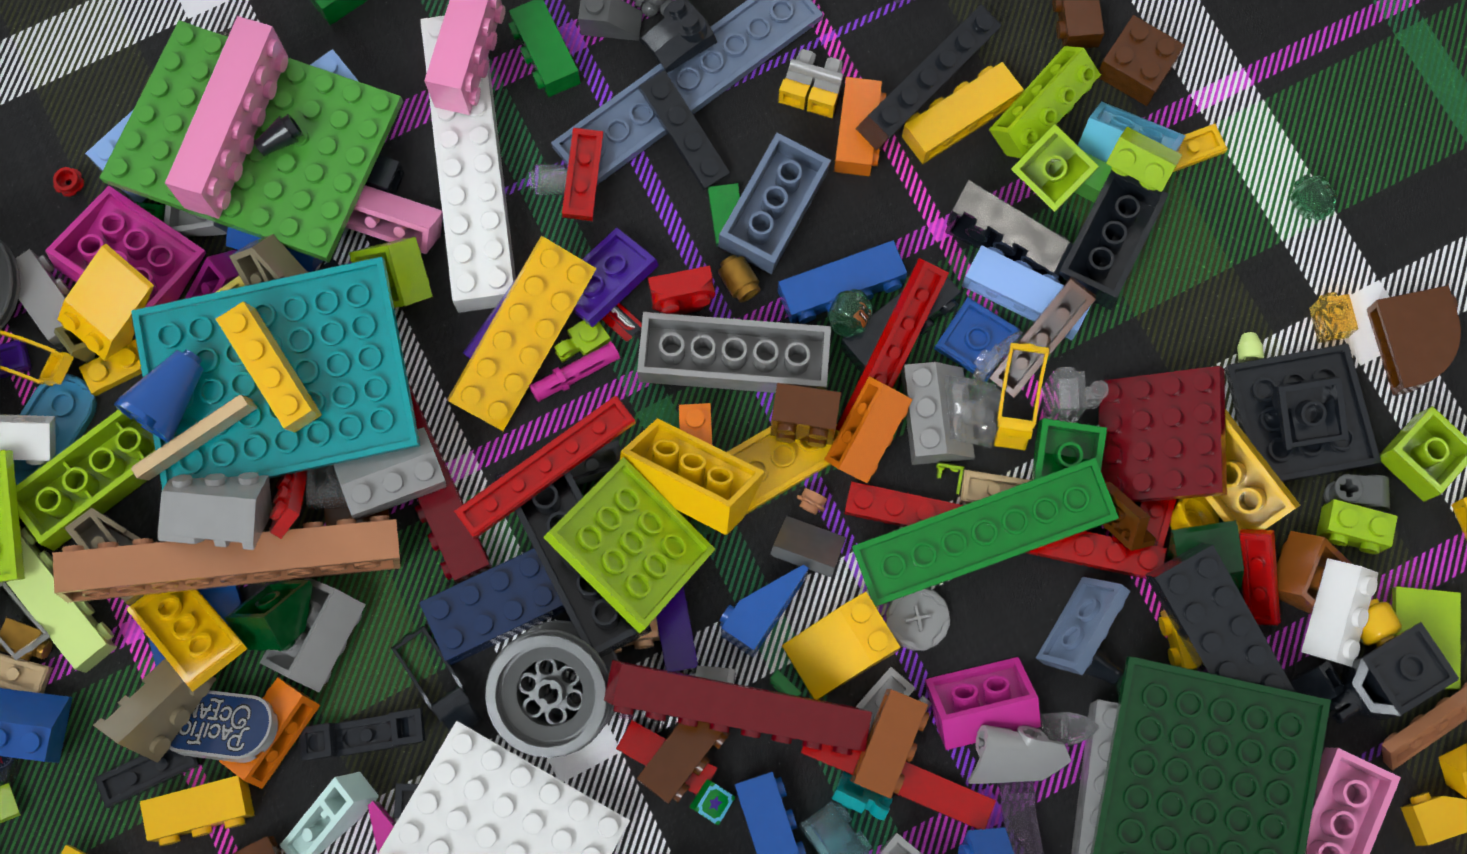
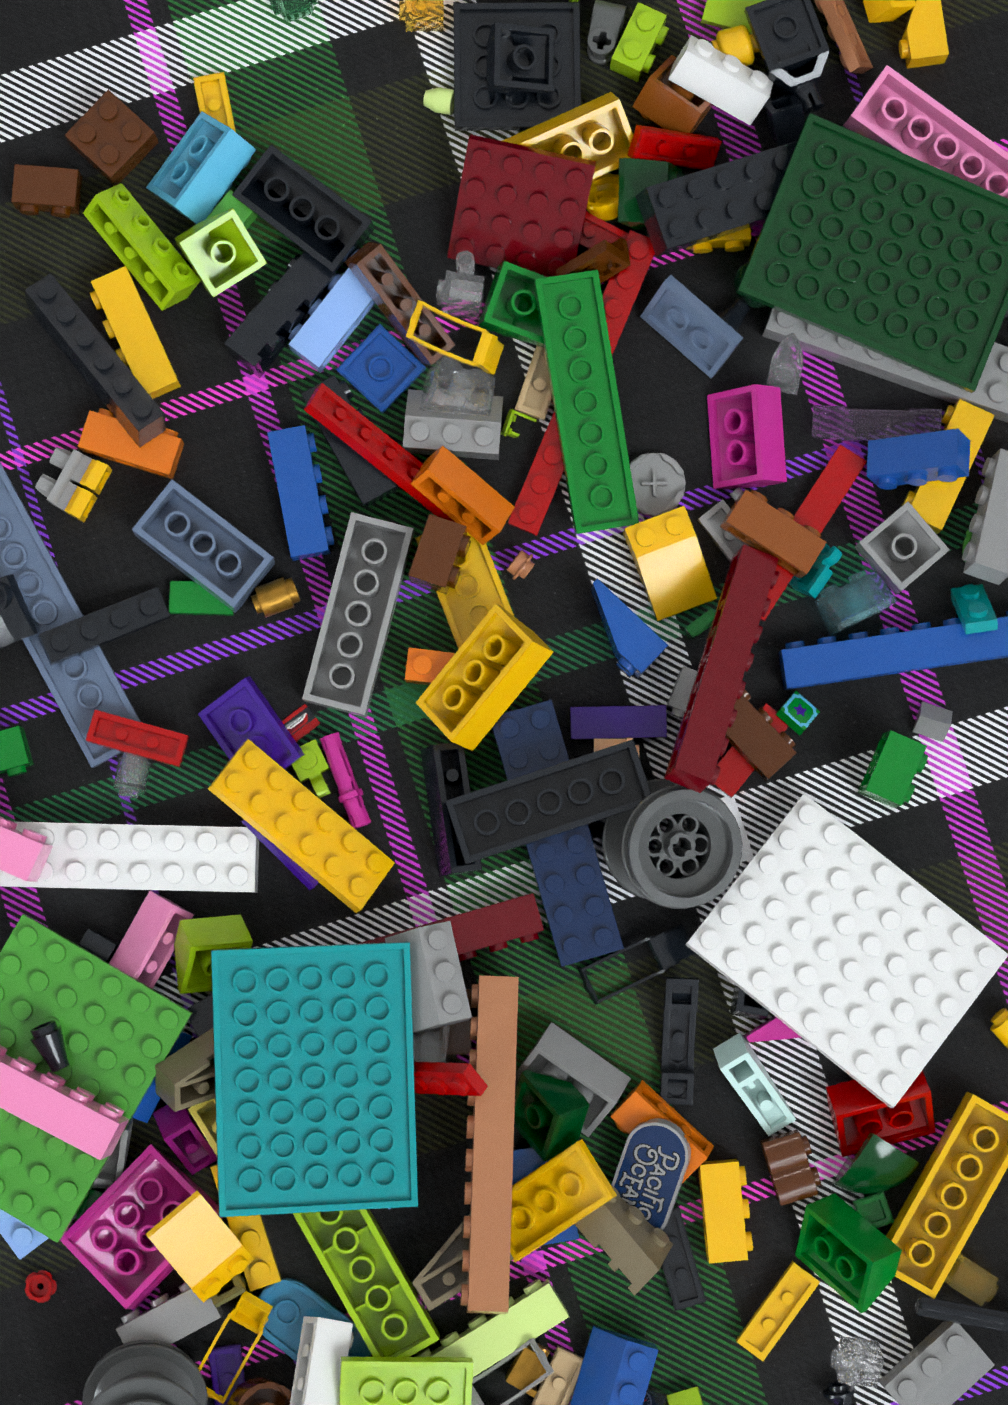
camera: 85 degrees left, 10 degrees up
blue cone [114,349,204,442] -> none
tan tile [131,395,257,481] -> none
light grey wedge [158,472,273,550] -> none
yellow brick [216,301,322,433] -> none
red tile [454,395,636,539] -> none
lime plate [543,457,715,634] -> none
red slope [648,265,716,315] -> none
dark grey tile [770,516,846,577] -> none
clear green head [828,289,873,337] -> none
light grey panel [968,725,1072,784] -> none
clear plate [973,331,1023,383] -> none
lime brick [1106,127,1182,192] -> none

